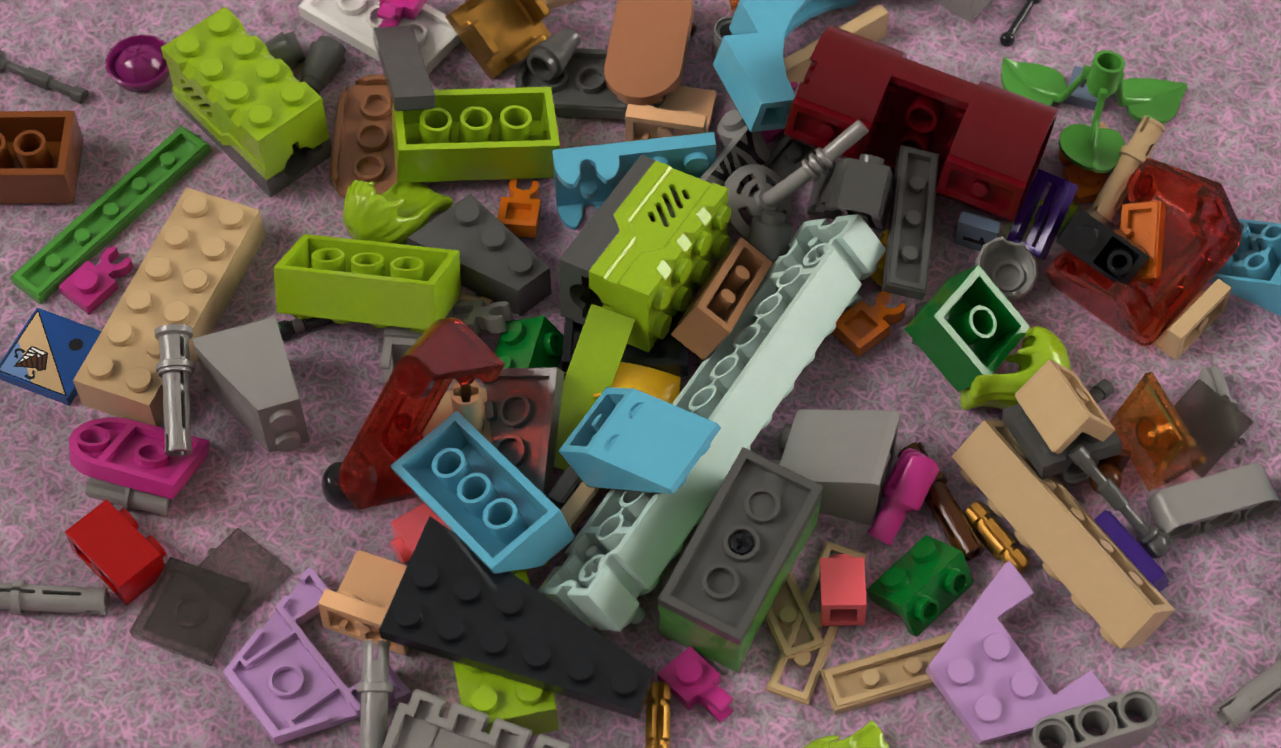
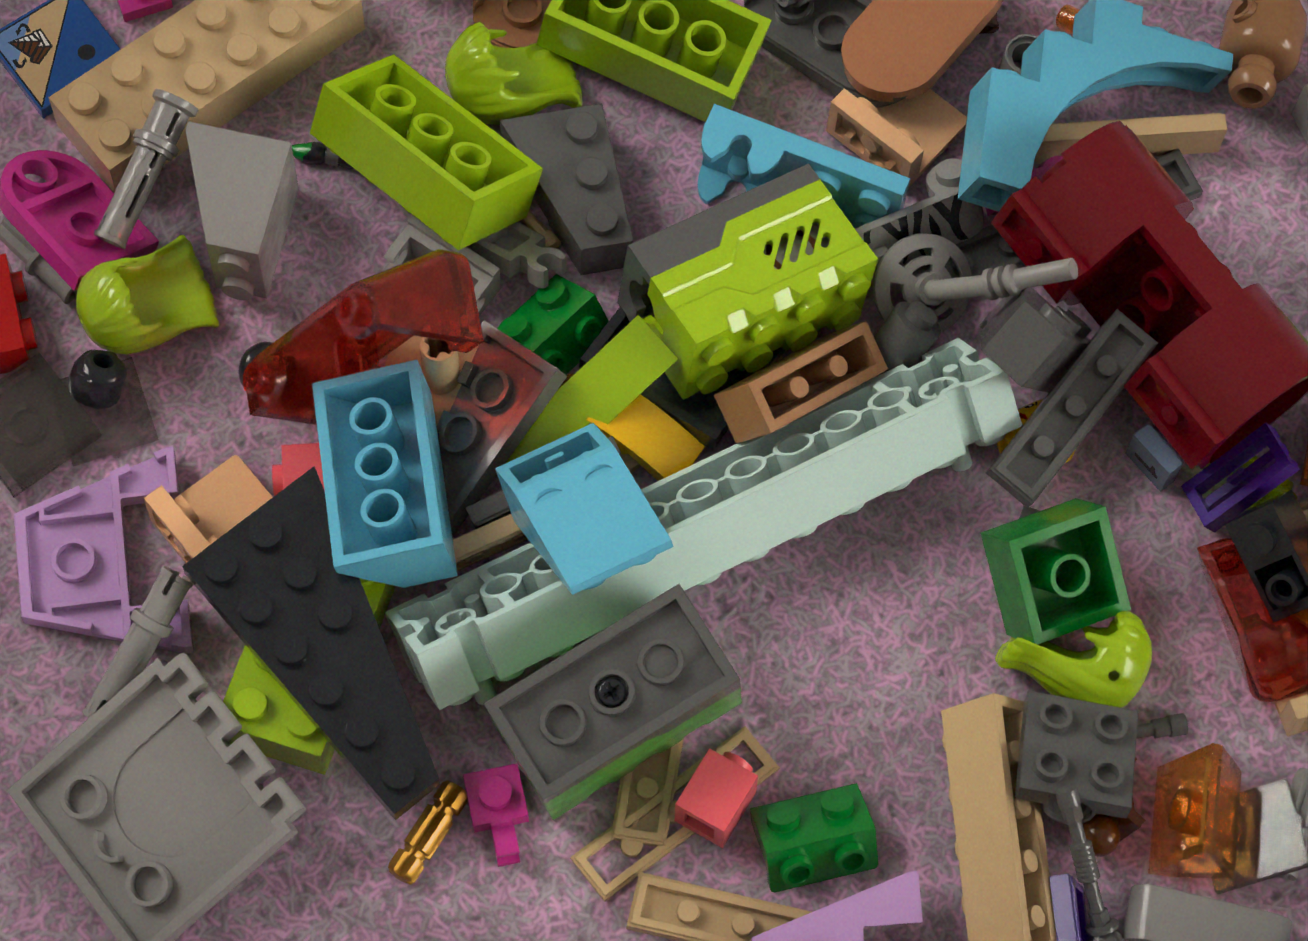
camera: 25 degrees right, 10 degrees up
orange plate [497,179,541,238] -> none
light grey slope [773,409,901,526] -> none
orange plate [832,291,906,357] -> none
dark pink arm [867,448,939,546] -> none
reddish brown pin [898,442,985,561] -> none
pearl gold axle [963,501,1031,574] -> none
light grey hair [975,237,1038,301] -> none
tan panel [1015,359,1115,454] -> none
none -> black piece [68,350,127,409]
none -> lime piece [76,235,220,354]

